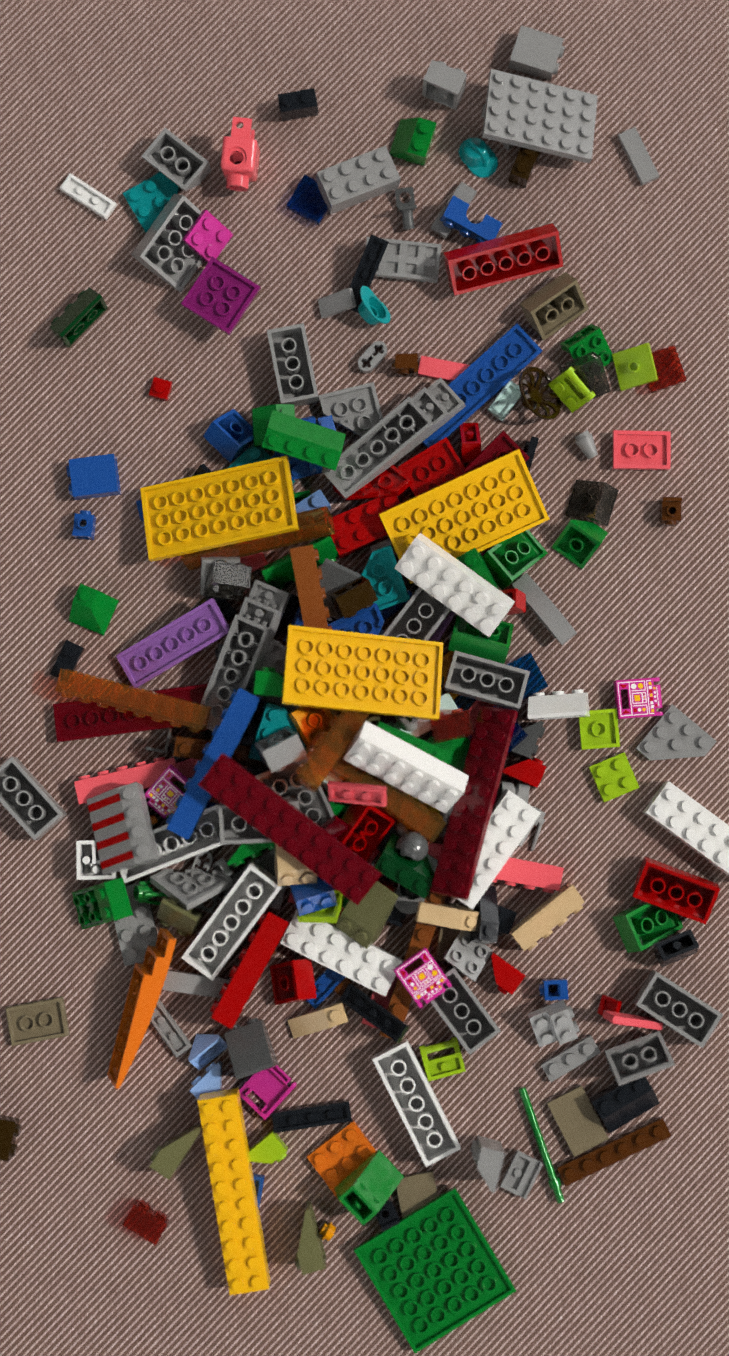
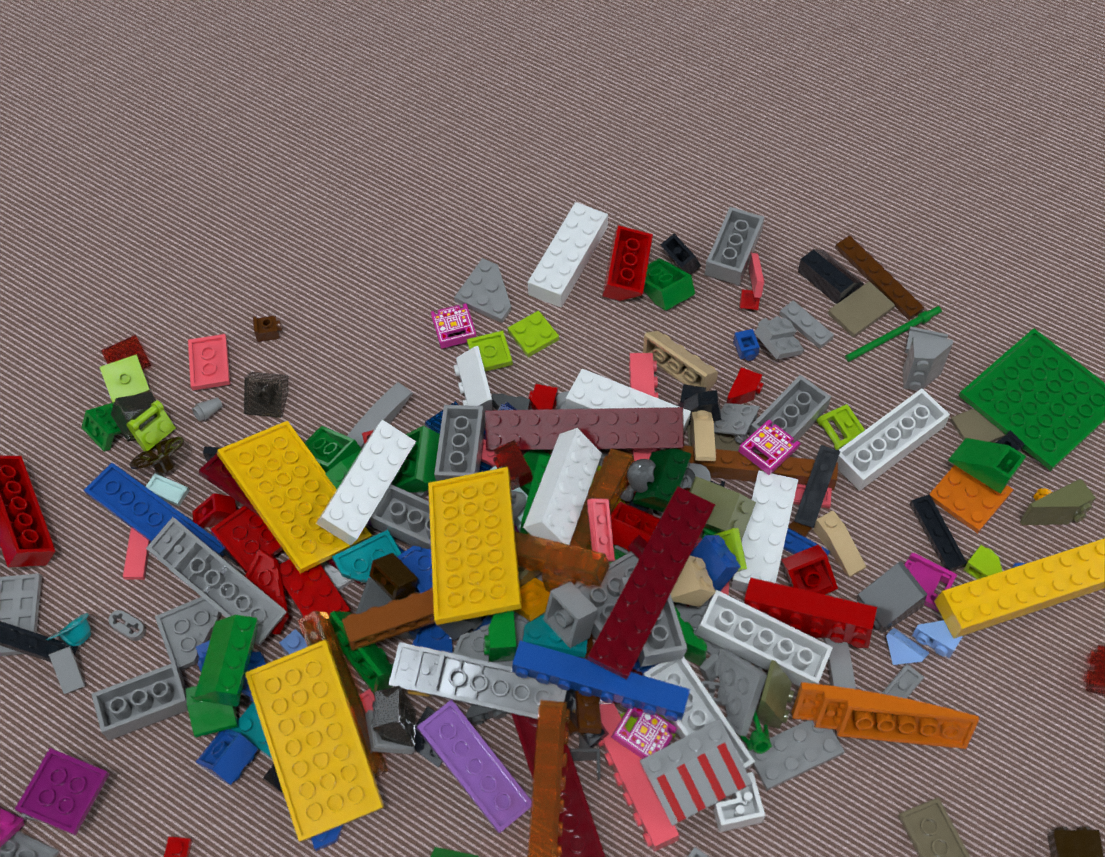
camera: 100 degrees left, 25 degrees down
green slope [72,877,133,930] -> none
olive slope [149,1121,202,1180] -> none
reddish brown brick [391,353,418,377] -> none
dark tan slope [520,272,589,341] -> none
green slope [551,519,608,569] -> none
light grey slope [605,1031,675,1086] -> none

